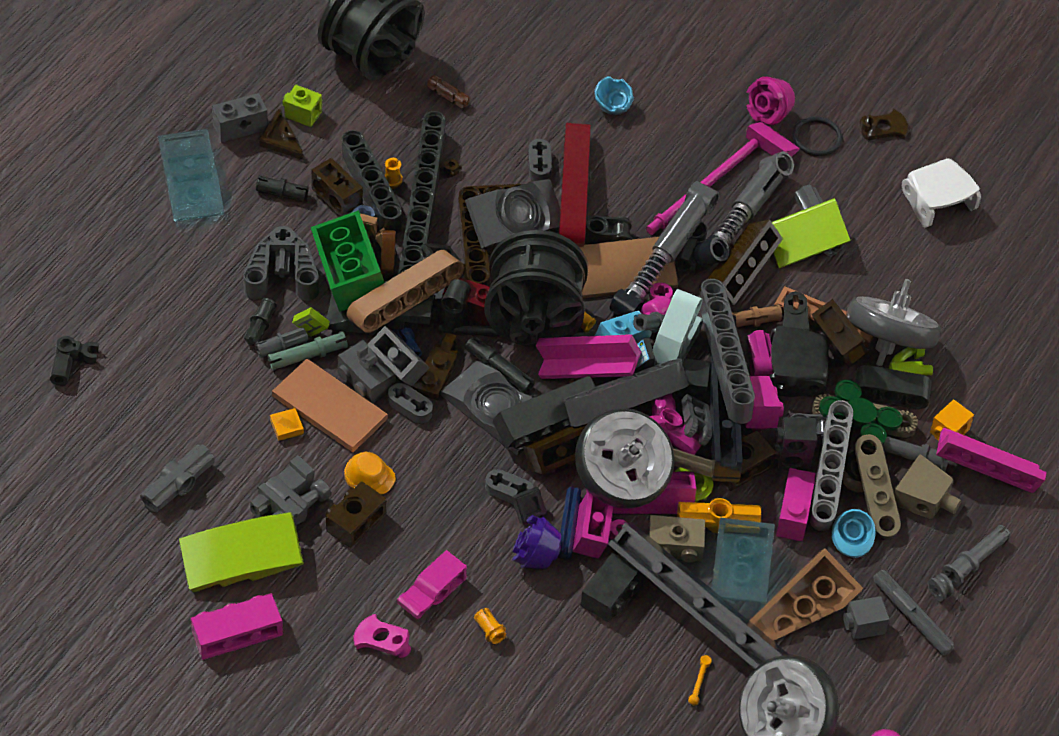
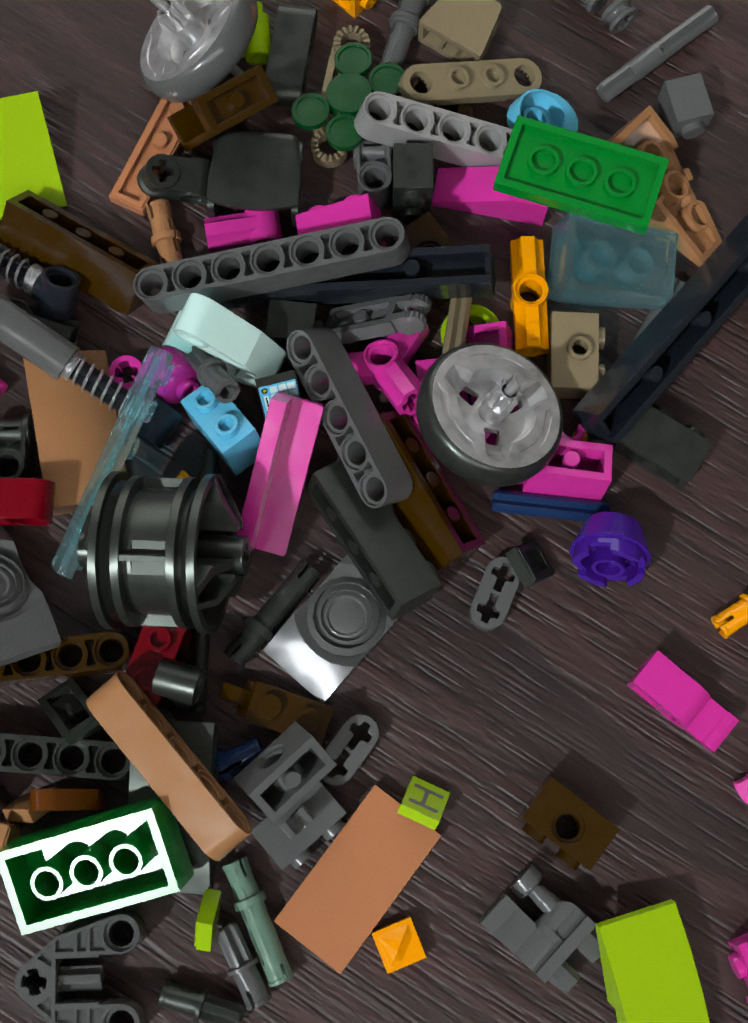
camera: 90 degrees left, 25 degrees up
light orange hat [344,452,396,495] -> none
none -> clear light blue plate [51,346,174,579]
none -> lime tile [397,776,450,830]
none -> green plate [493,115,669,235]

